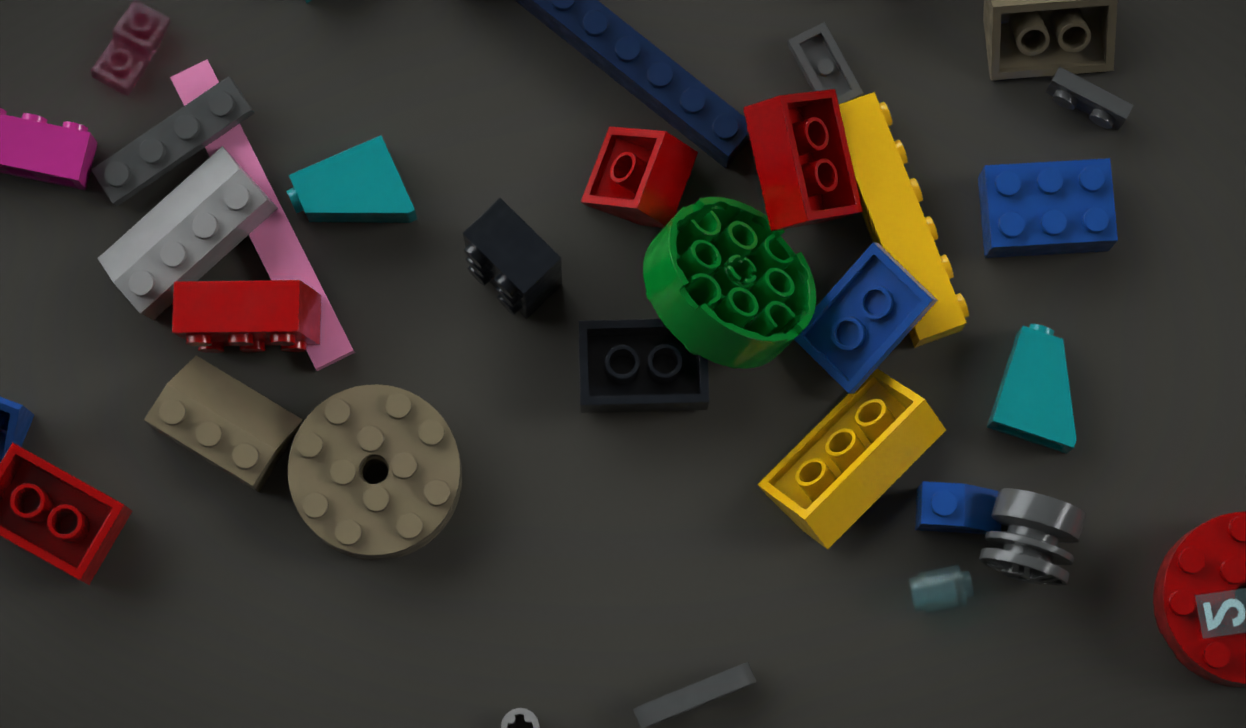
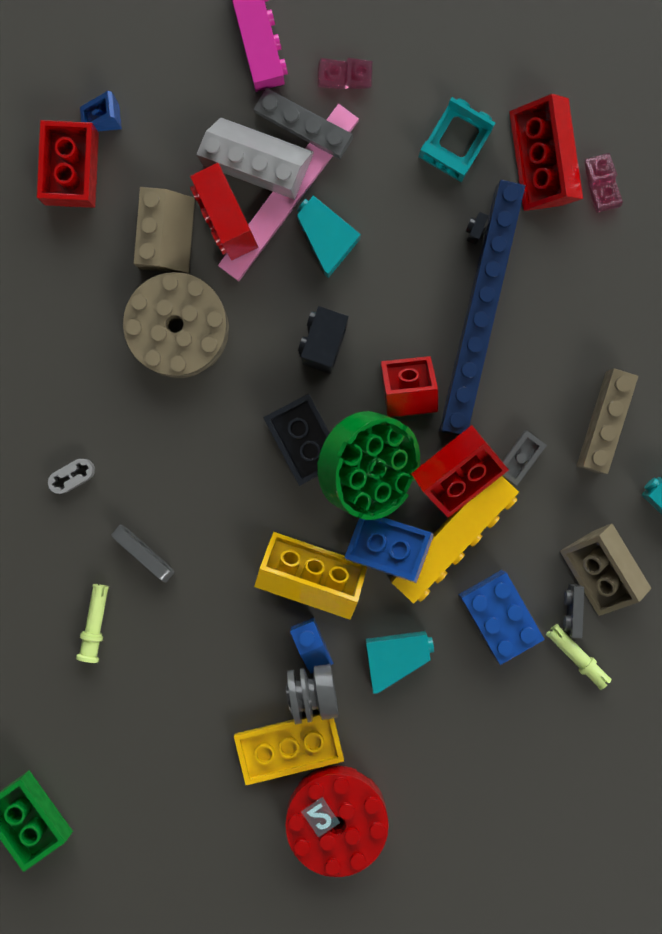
camera: 70 degrees right, 10 degrees up
clear light blue brick [908,564,974,614] -> none
none -> yellow plate [234,713,344,785]
none -> yellowish green pin [546,624,612,690]

